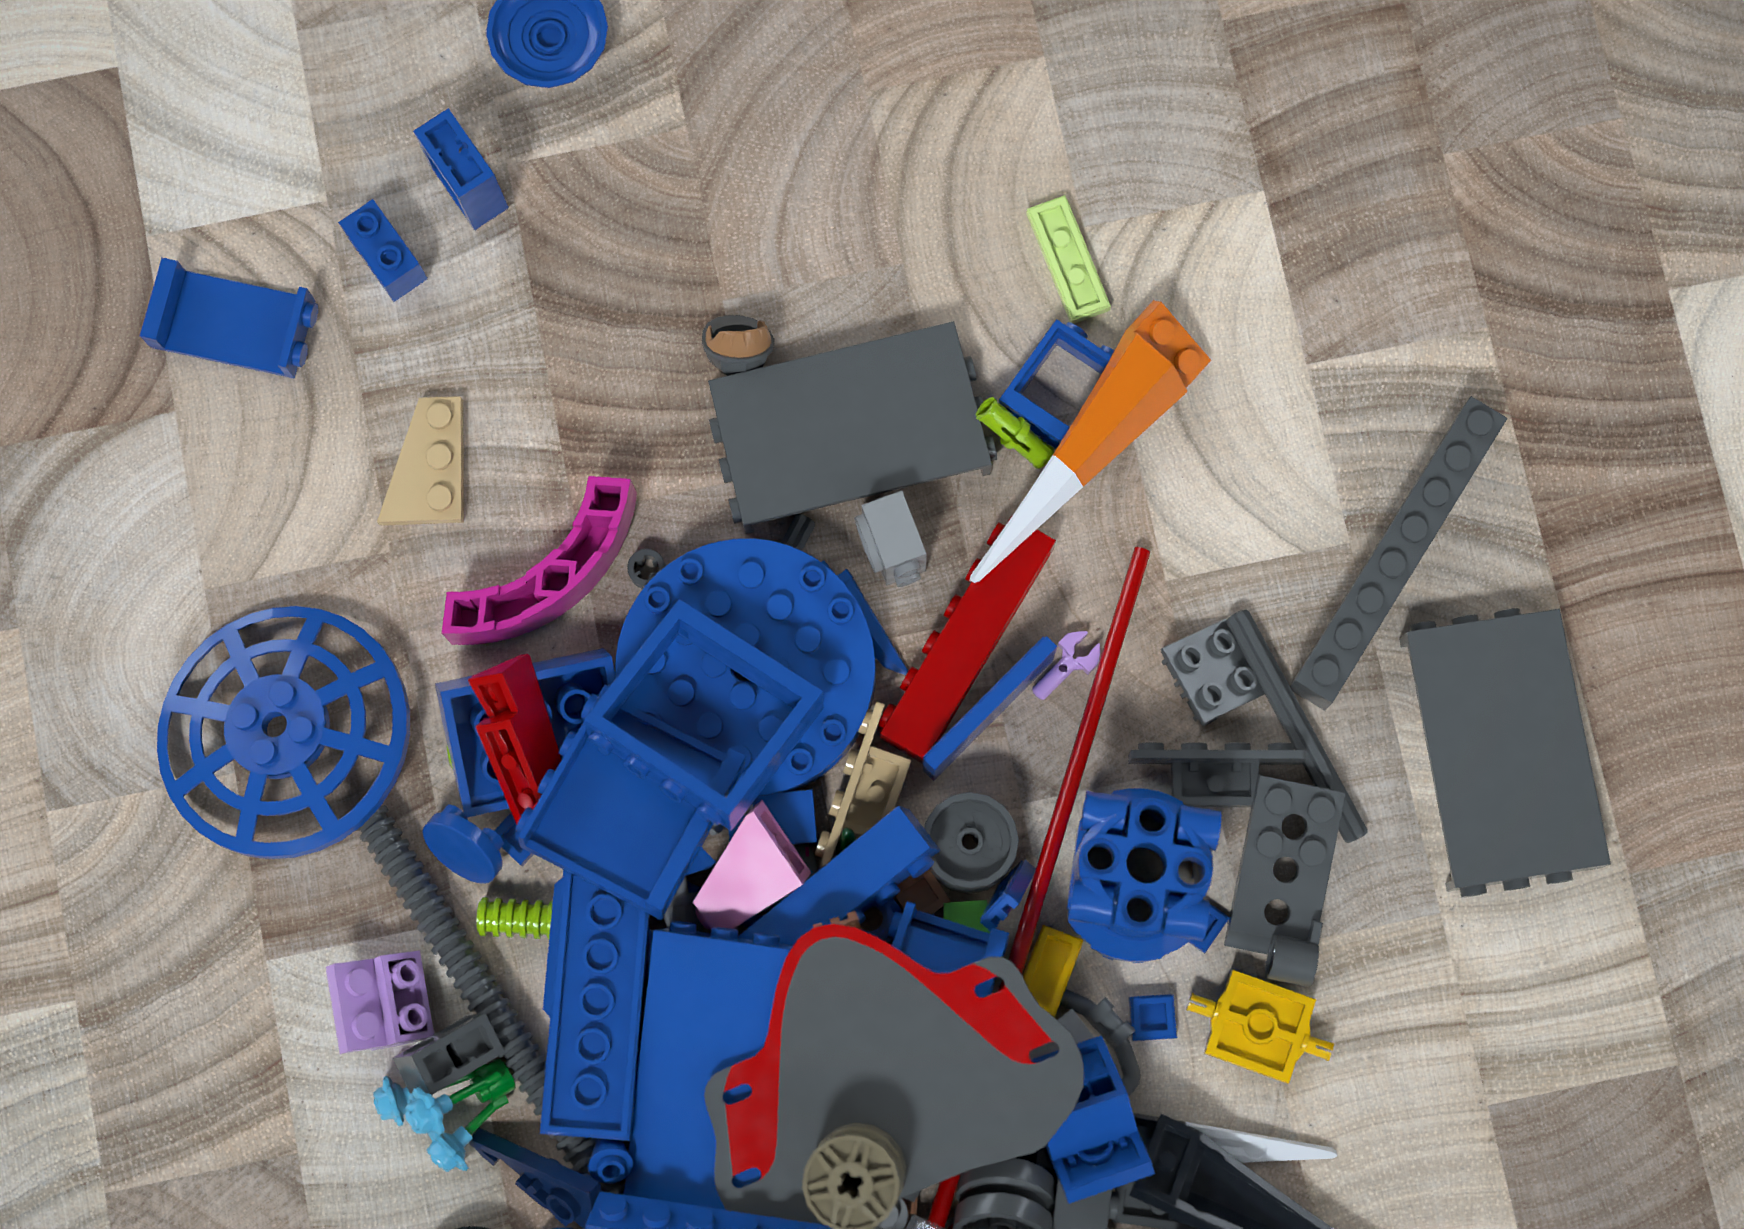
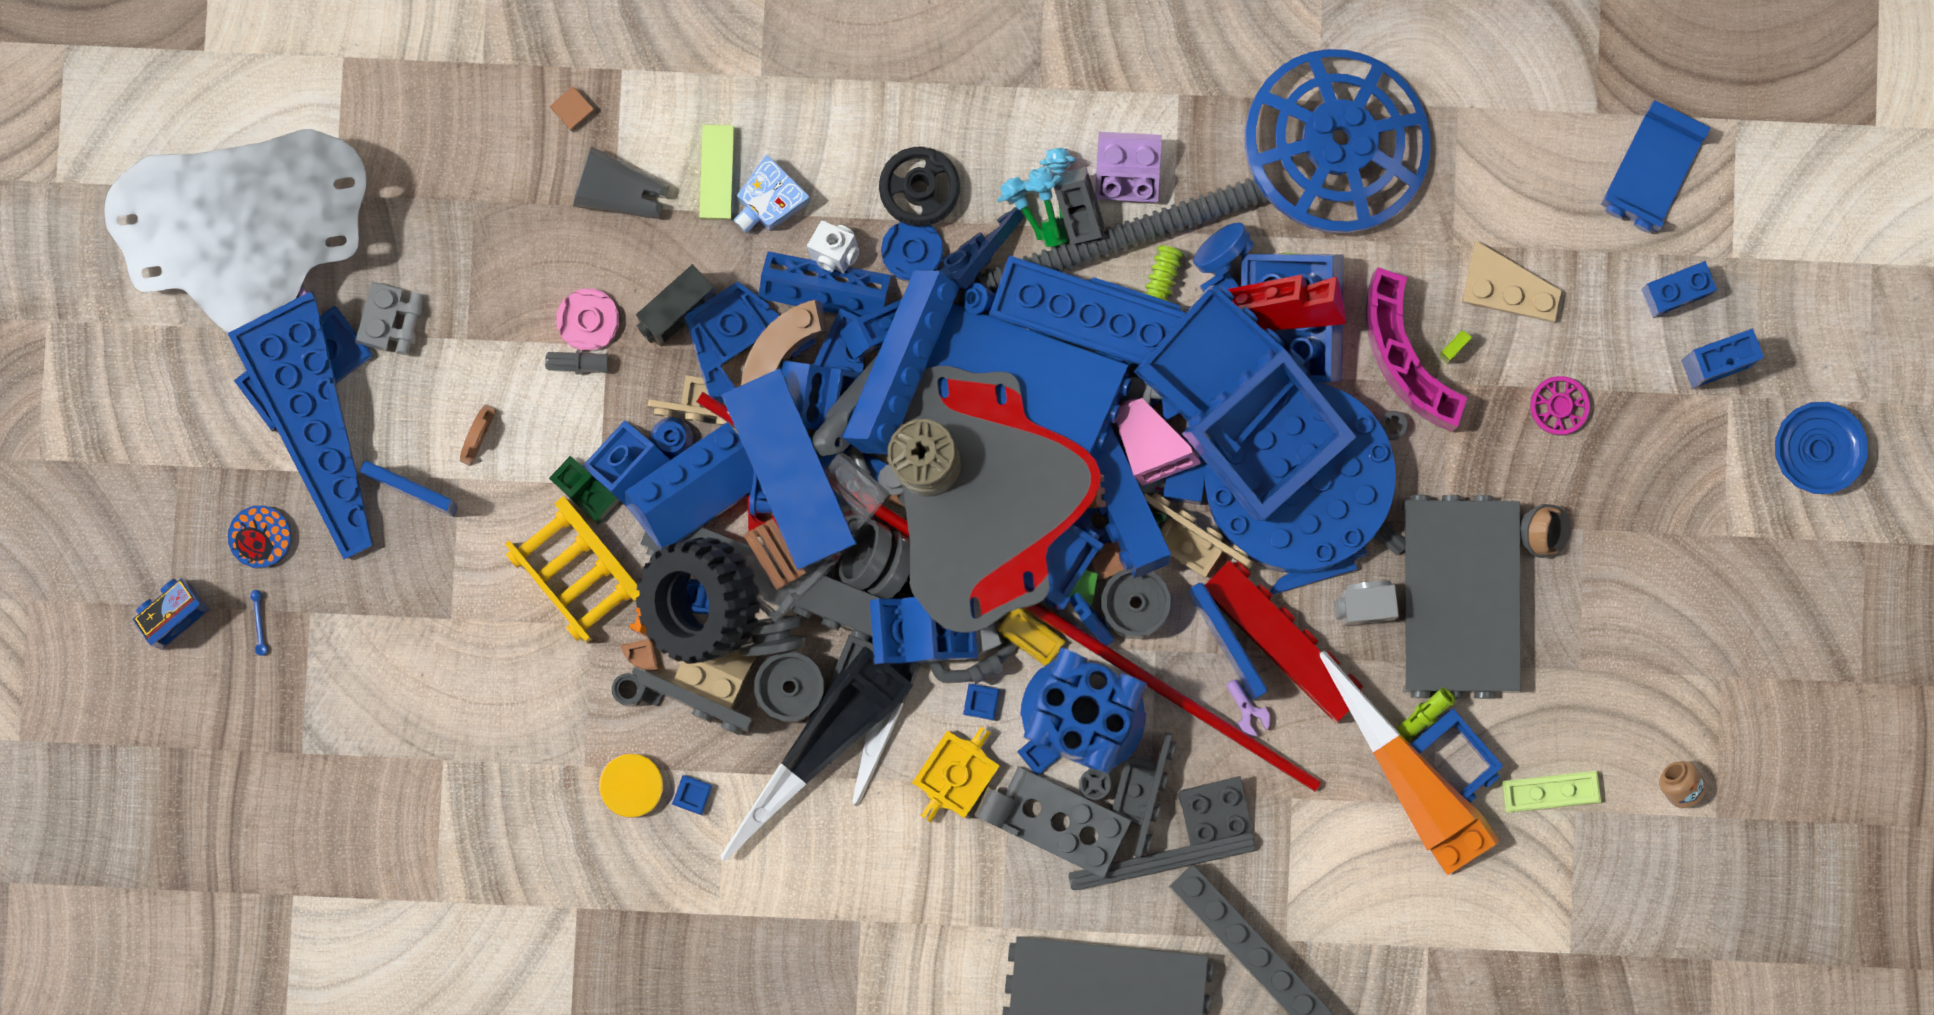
camera: 100 degrees right, 5 degrees up
none -> dark grey wheel [1079,769,1111,801]
none -> lime tile [1439,330,1472,364]
none -> dark pink wheel [1530,376,1590,435]
none -> medium nougat head [1659,761,1707,808]

